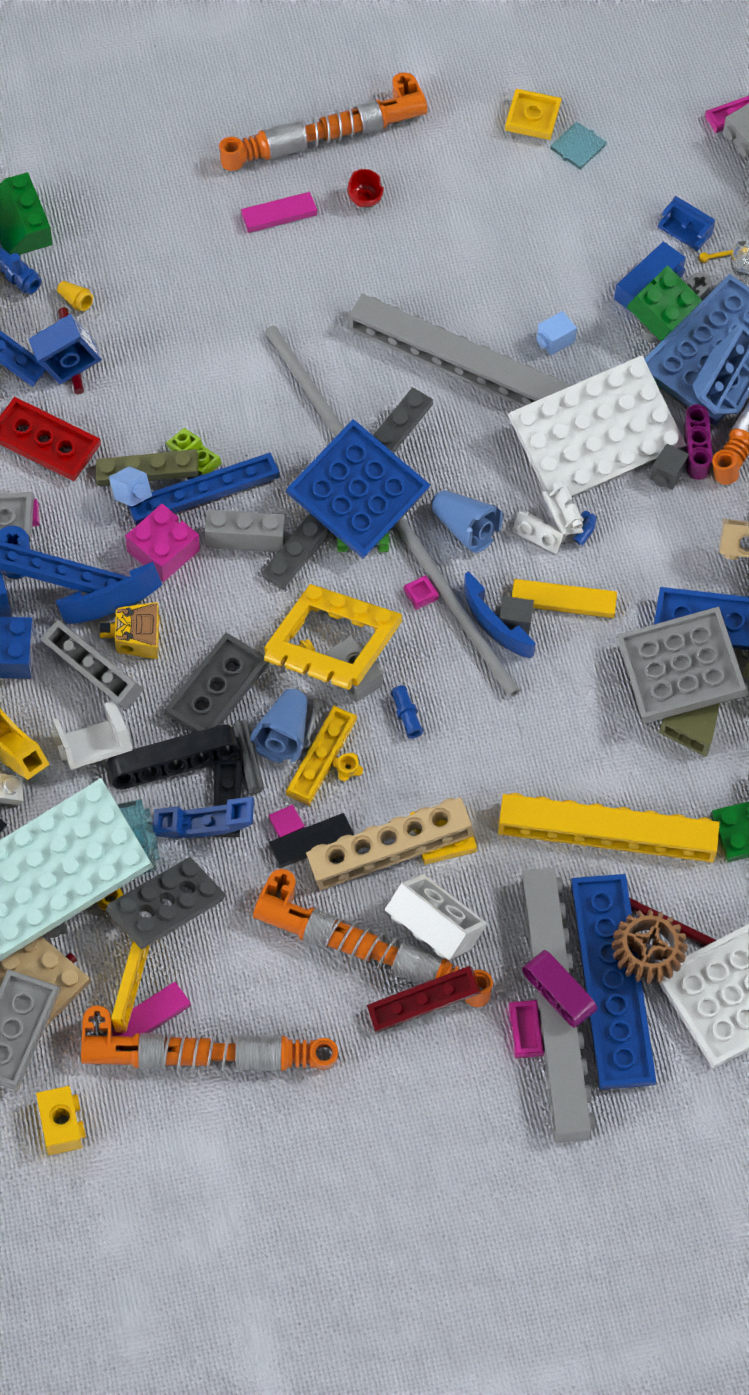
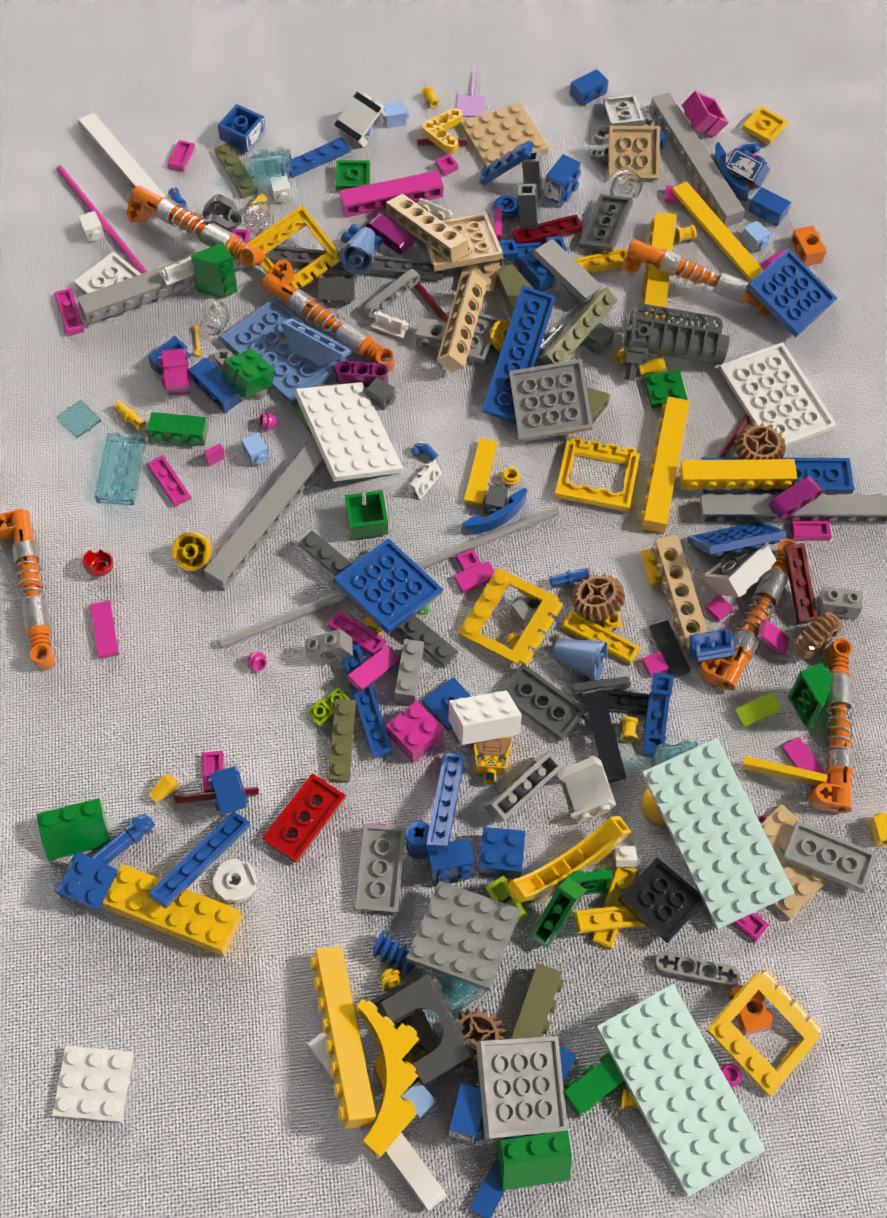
camera: 85 degrees left, 0 degrees up
blue slope [56,562,163,624] -> none
dark grey plate [106,857,226,949] -> none
light blue brick [109,466,152,507] -> none
medium blue cone [431,490,503,553] -> none
yellow plate [505,88,562,140] -> none
white hinge [542,481,584,535] -> none
none -> clear light blue gear [94,432,146,505]
none -> yellow pin [113,400,146,431]
none -> green brick [147,412,208,446]
none -> dark pink tile [147,455,191,508]
none -> dark pink piece [159,349,191,395]
none -> yellow cylinder [172,532,212,571]
none -> dark pink tile [202,751,224,792]
none -> dark pink tile [204,444,225,466]
none -> dark pink plate [247,651,267,672]
none -> dark pink plate [259,412,279,431]
none -> light grey brick [305,629,353,666]
none -> dark pink tile [327,610,387,656]
none -> green piece [344,490,389,539]
none -> dark pink tile [346,644,401,692]
none -> blue plate [422,677,472,731]
none -> white brick [448,691,522,745]
none -> dark pink tile [454,561,495,594]
none -> yellow plate [501,467,520,486]
none -> yellow hinge [554,437,640,512]
none -> medium nougat gear [572,573,625,622]
none -> yellow bush [619,717,638,743]
none -> yellow brick [679,459,797,491]
none -> blue plate [687,521,787,556]
none -> blue hinge [689,629,736,661]
none -> dark pink tile [705,595,734,622]
none -> lime slope [735,692,782,728]
none -> dark pink tile [758,619,790,656]
none -> green slope [788,663,832,731]
none -> medium nougat gear [793,612,842,660]
none -> light grey brick [817,586,863,619]

